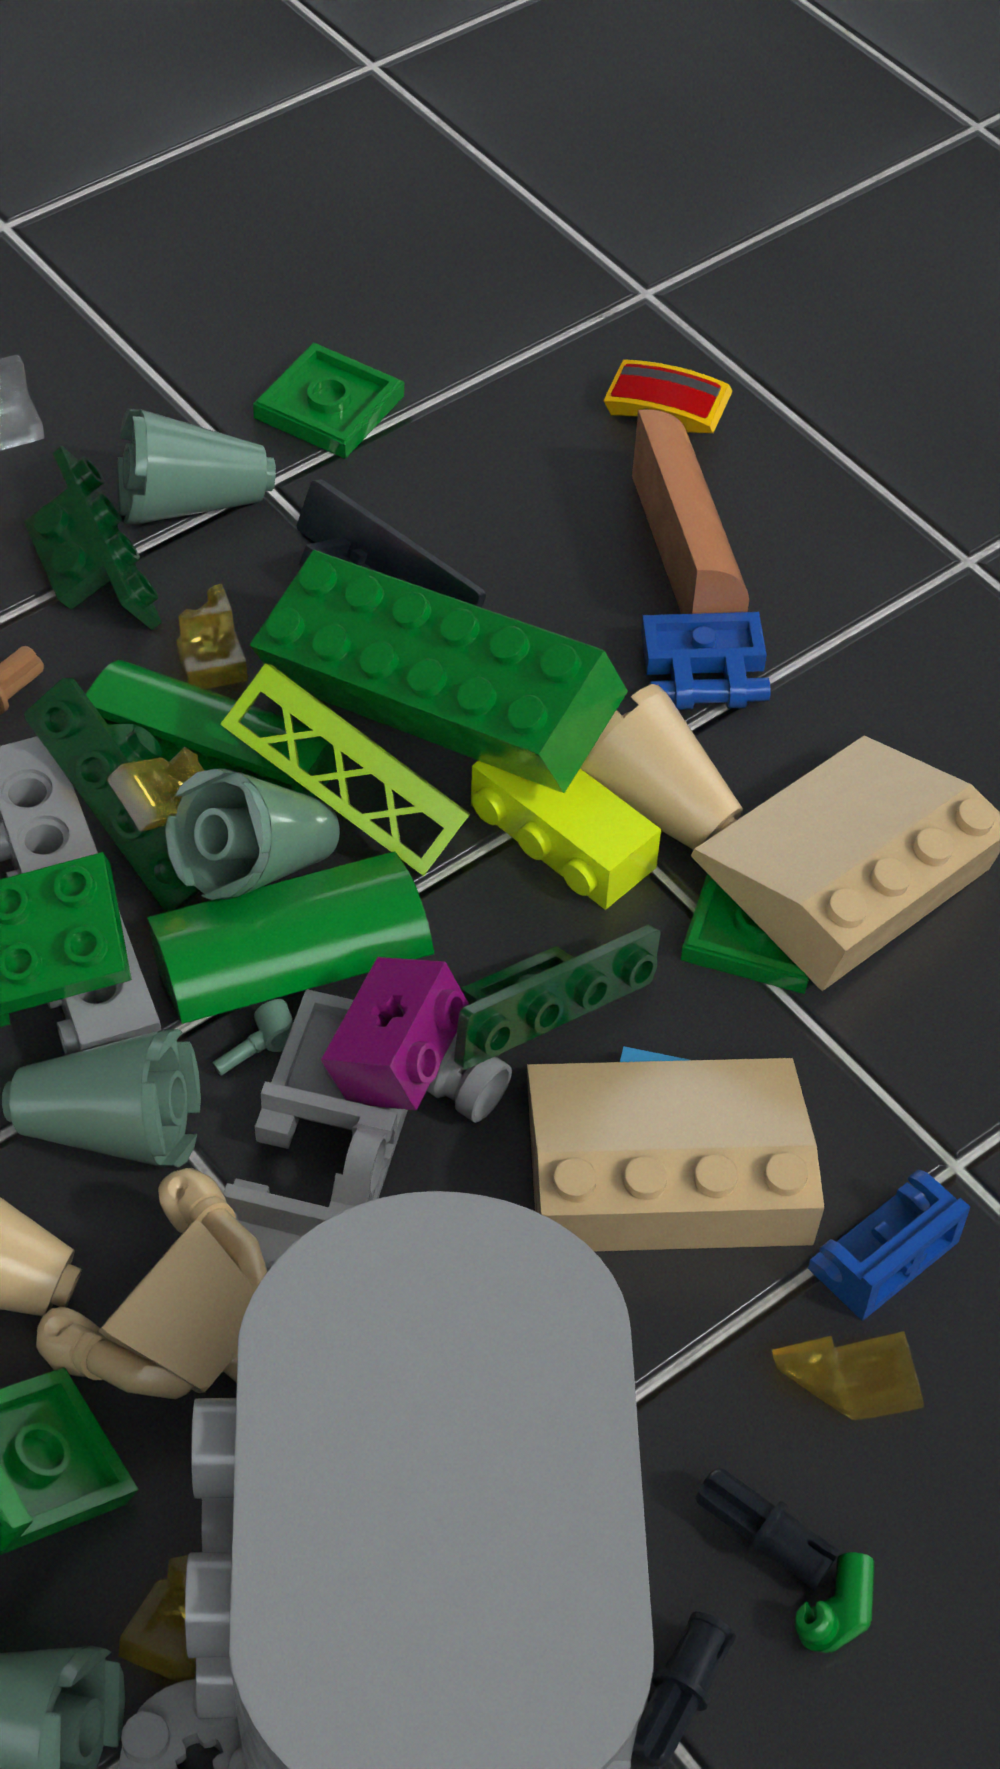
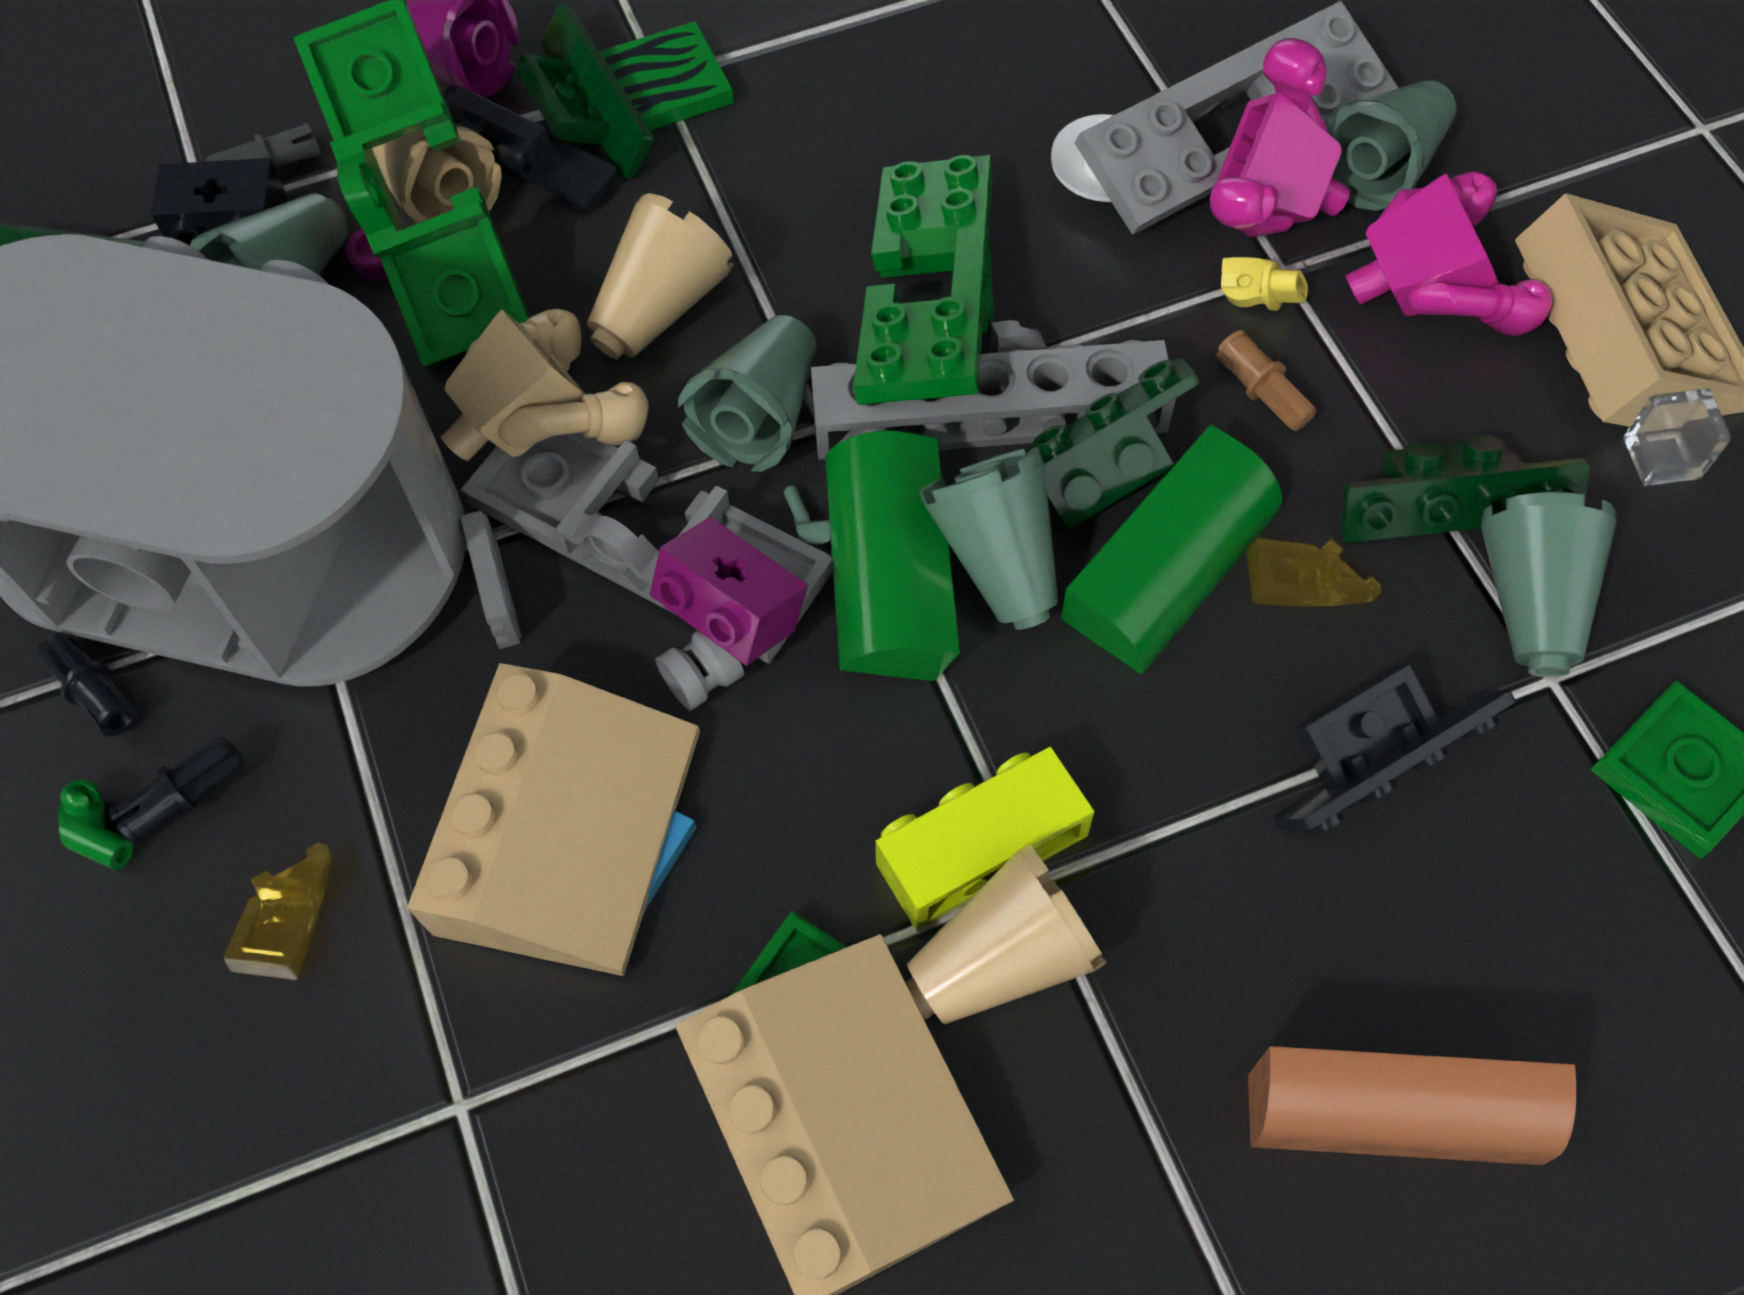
camera: 110 degrees right, 10 degrees up
clear yellow slope [107,747,204,832] -> none
lime fence [220,663,470,876] -> none
green brick [250,550,628,793] -> none
dark green bracket [454,924,661,1070] -> none
slope [603,359,733,433] -> none
blue plate [641,612,771,710] -> none
blue hinge [808,1169,970,1321] -> none

